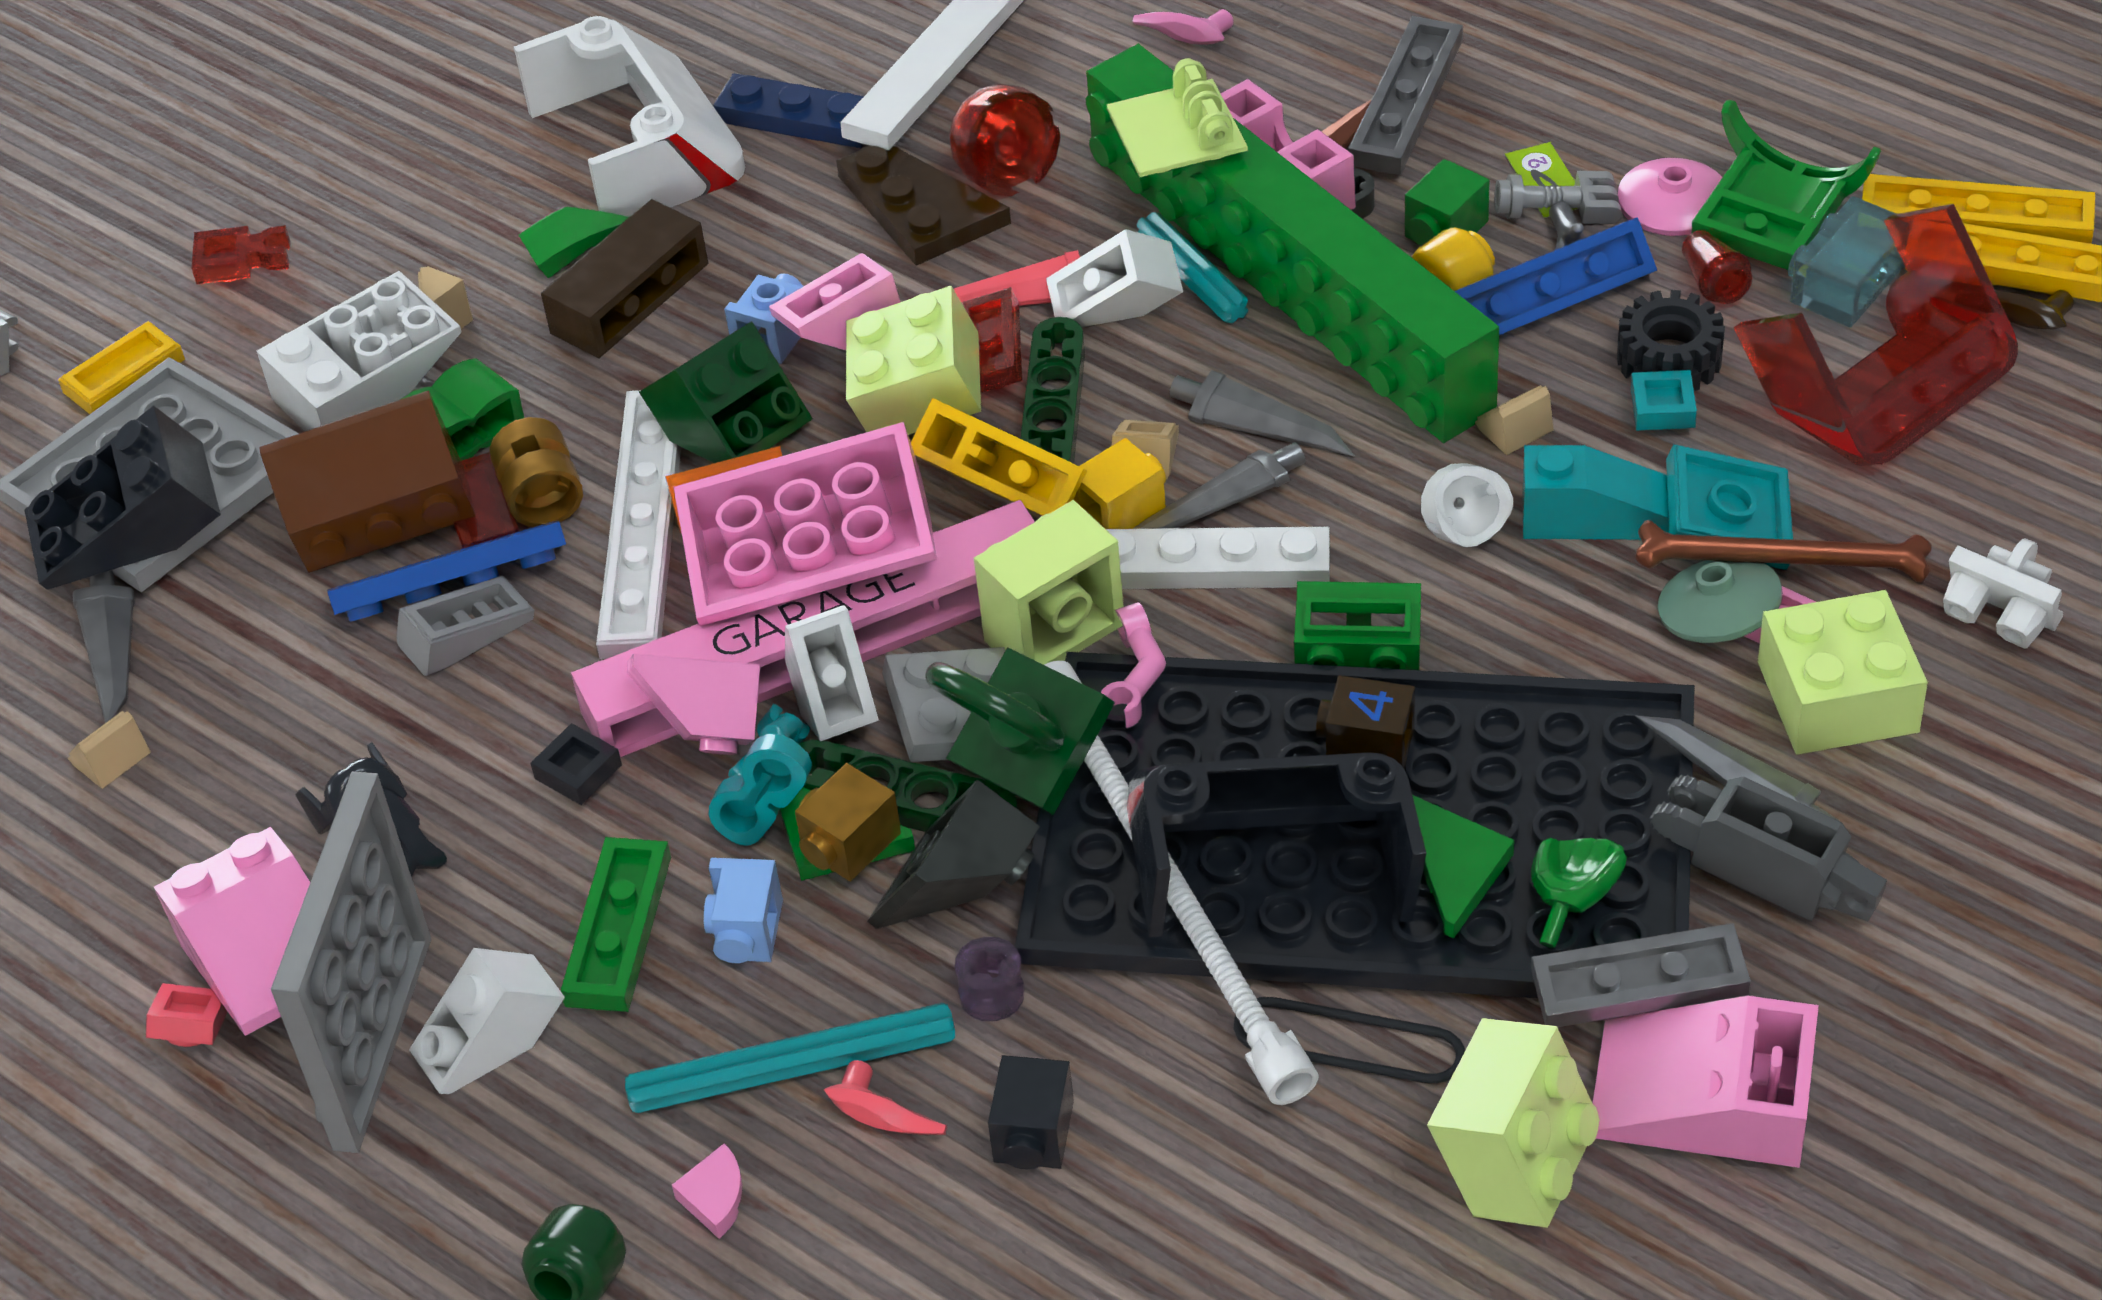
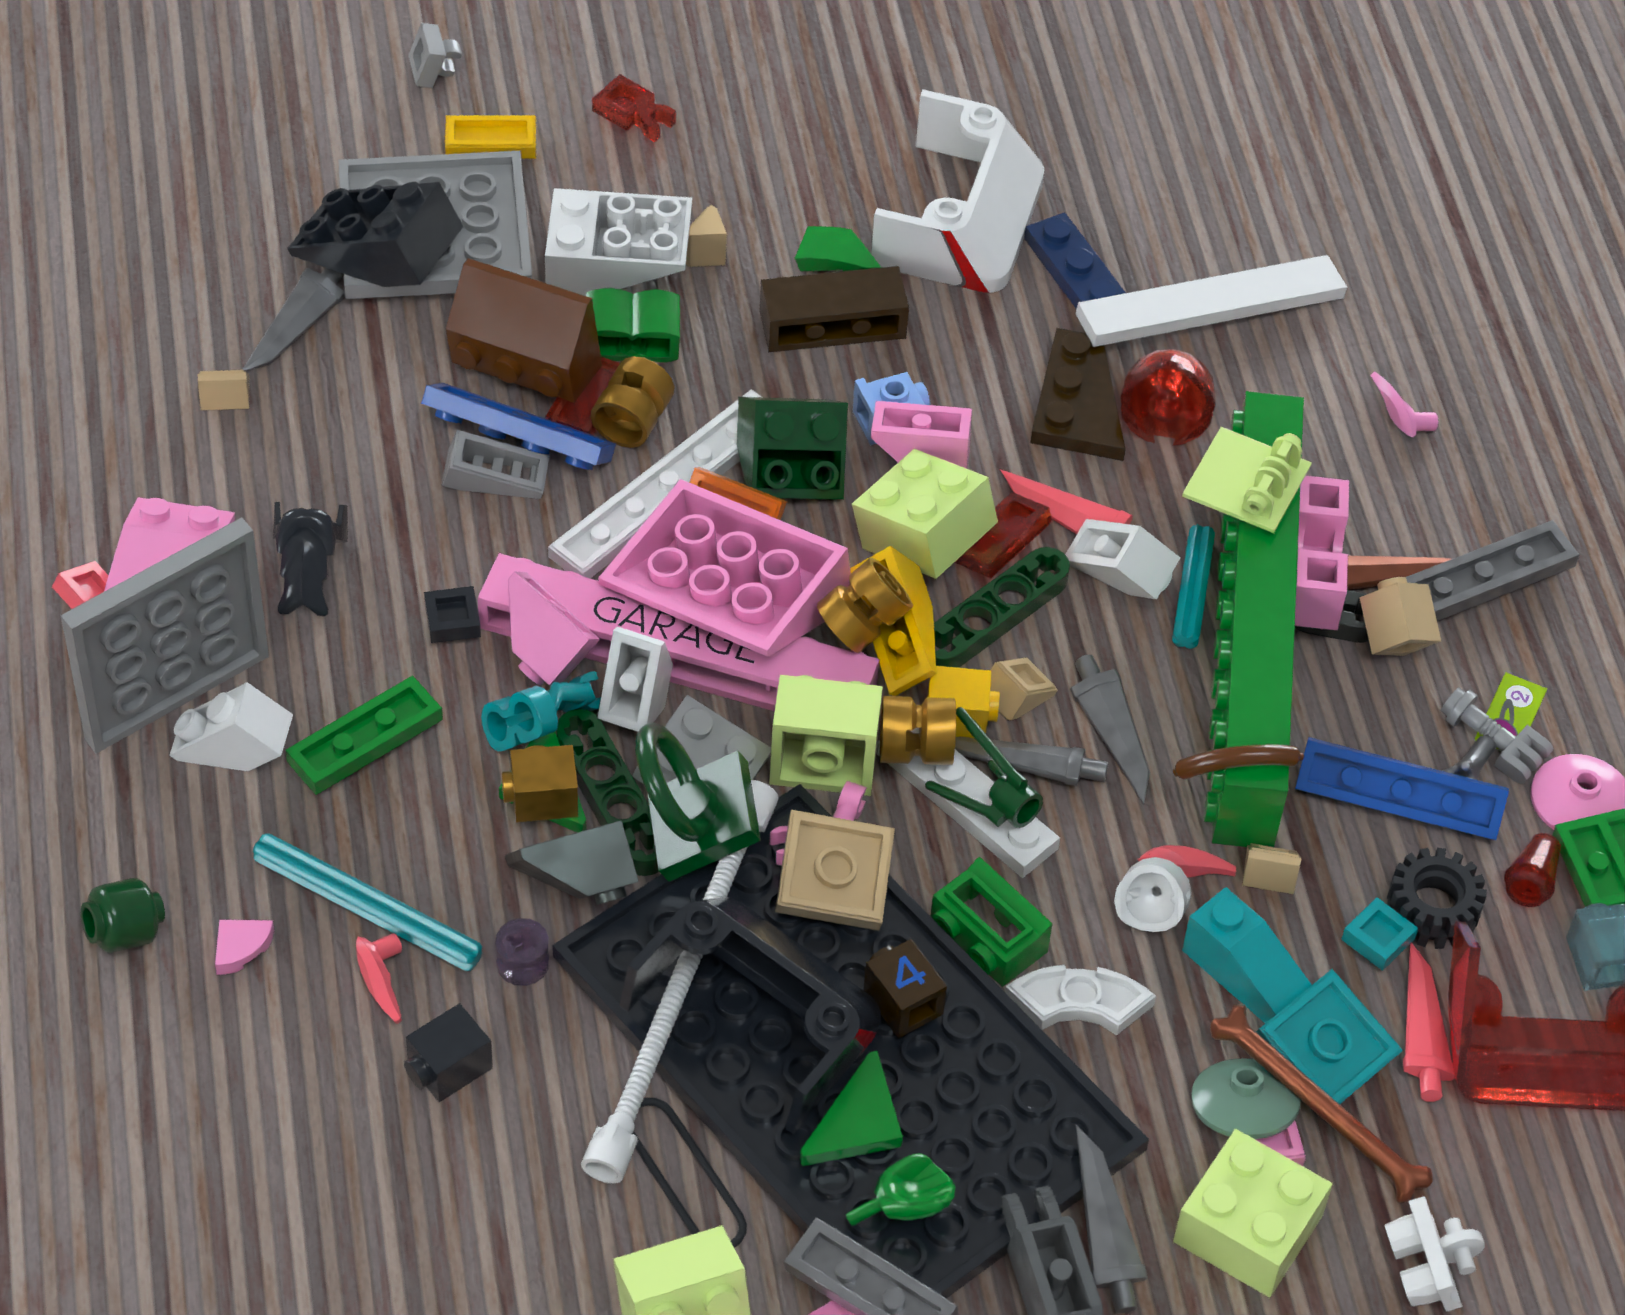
camera: 35 degrees right, 5 degrees up
light blue brick [704,858,783,963] -> none
green brick [1405,158,1490,245] -> none
yellow head [1412,227,1495,291] -> none
none -> tan tile [775,810,895,931]
none -> pearl gold wheel [817,558,913,653]
none -> pearl gold wheel [880,696,956,765]
none -> dark green plant [925,707,1043,828]
none -> white tile [1005,965,1156,1035]
none -> coral bar [1137,845,1236,877]
none -> reddish brown piece [1173,744,1304,779]
none -> tan brick [1359,577,1441,656]
none -> coral bar [1403,943,1455,1102]

